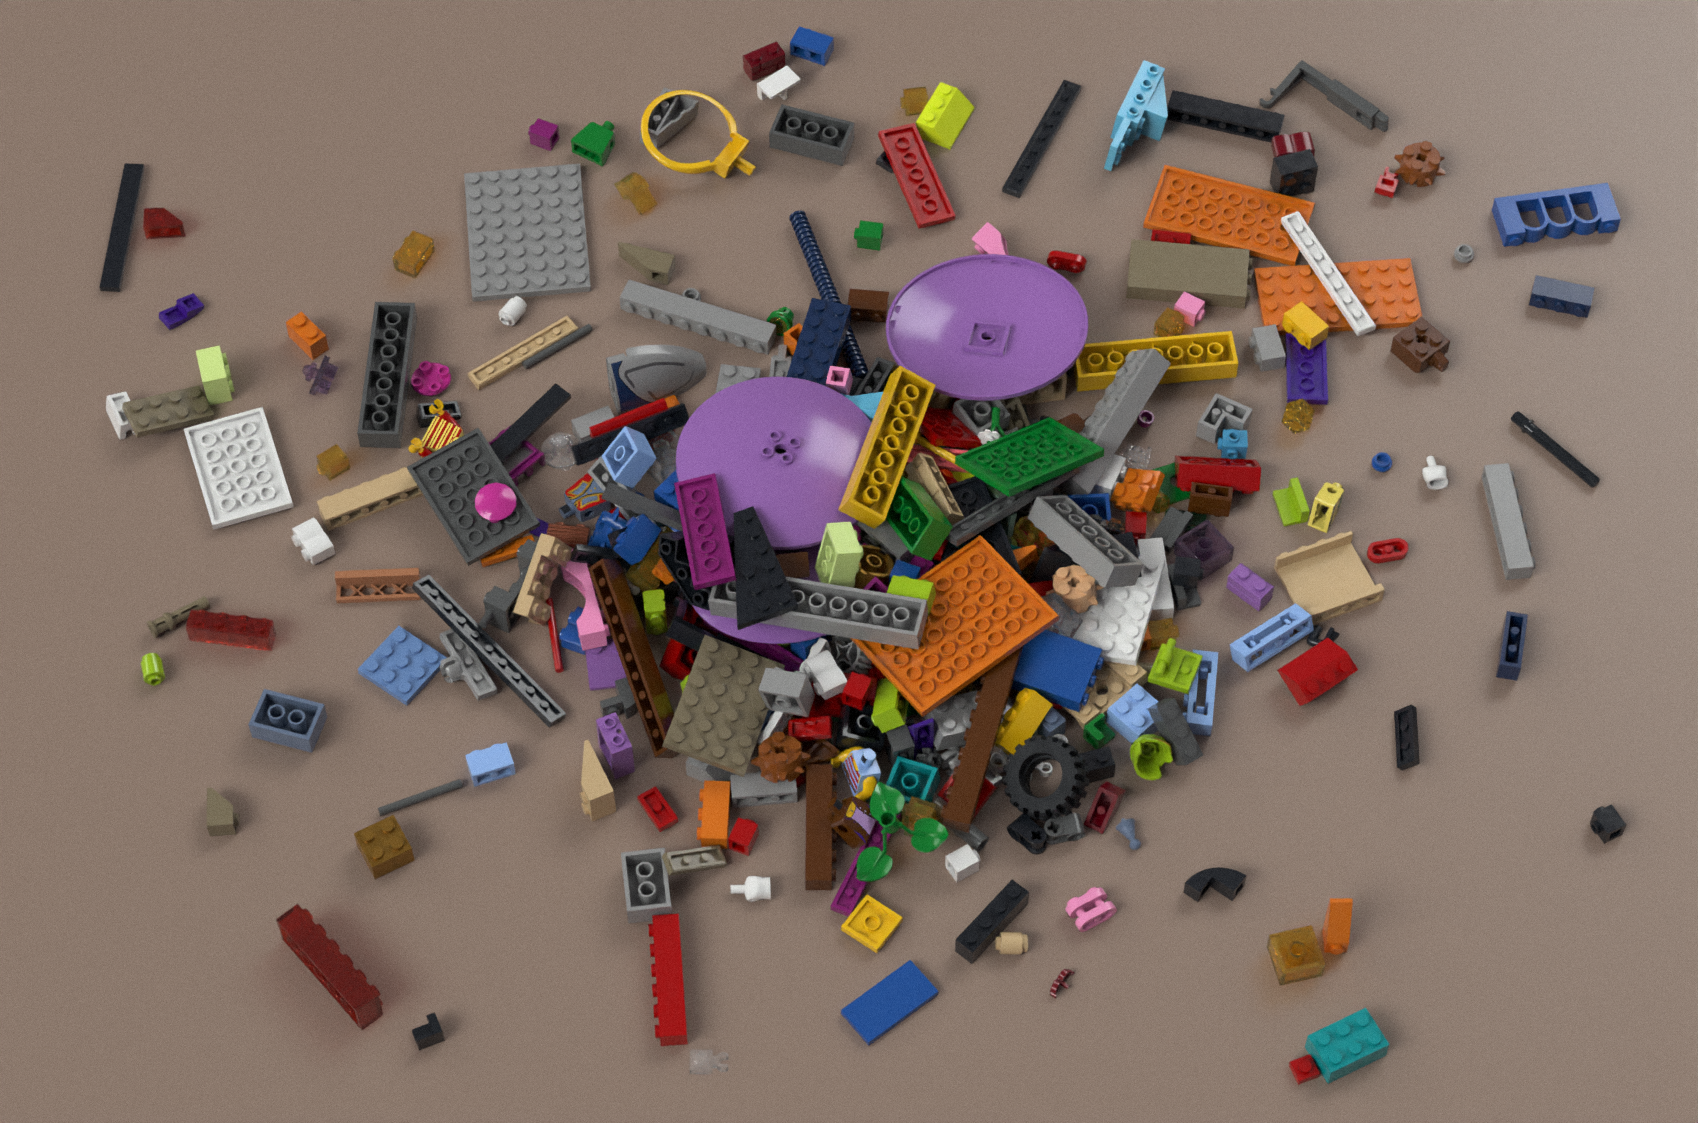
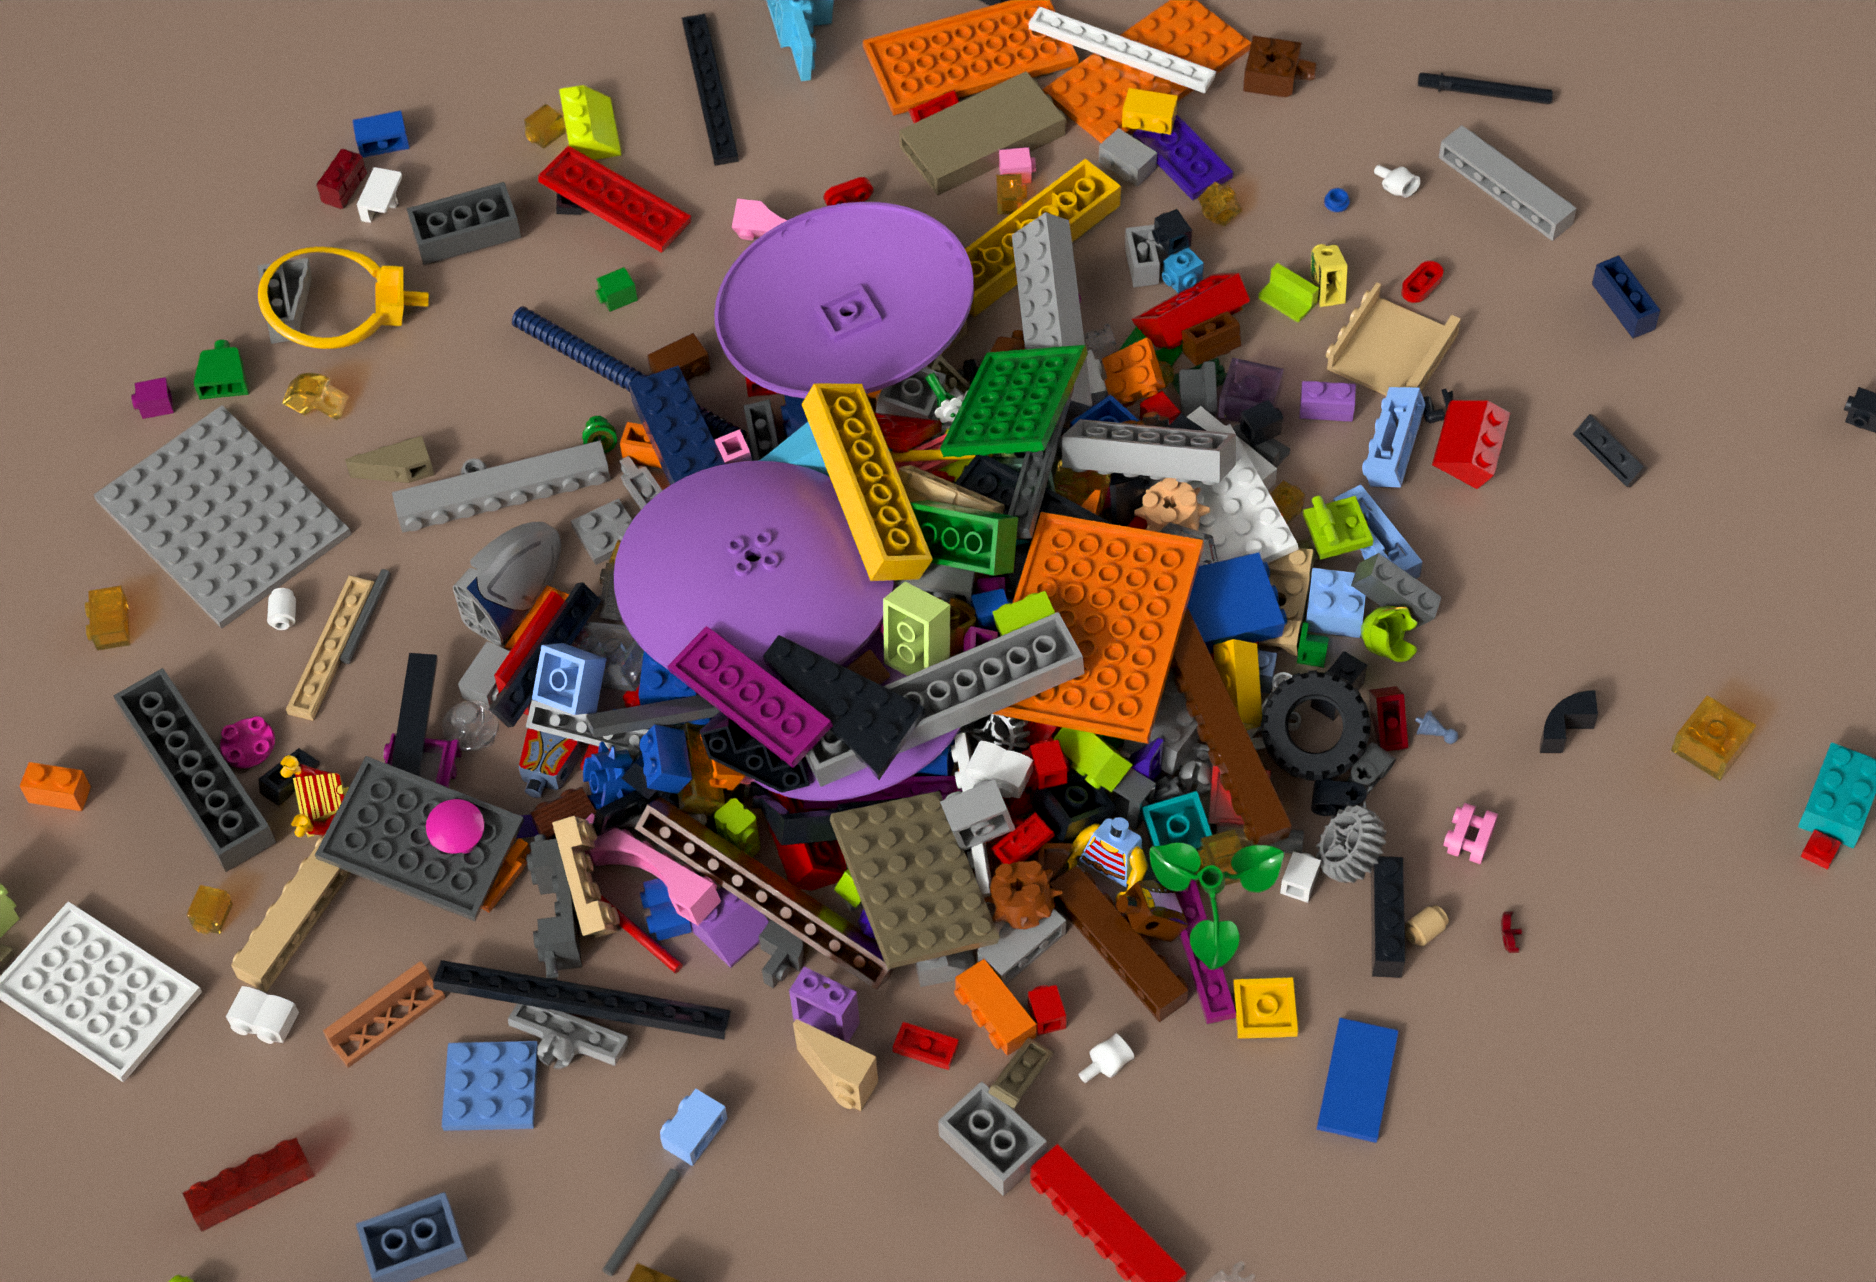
camera: 35 degrees left, 0 degrees up
dark tan pin [146,596,210,638] -> none
clear purple hips [302,355,338,395] -> none
orange slope [1323,898,1353,955] -> none
none -> black brick [1152,209,1192,256]
none -> light grey gear [1316,805,1387,883]

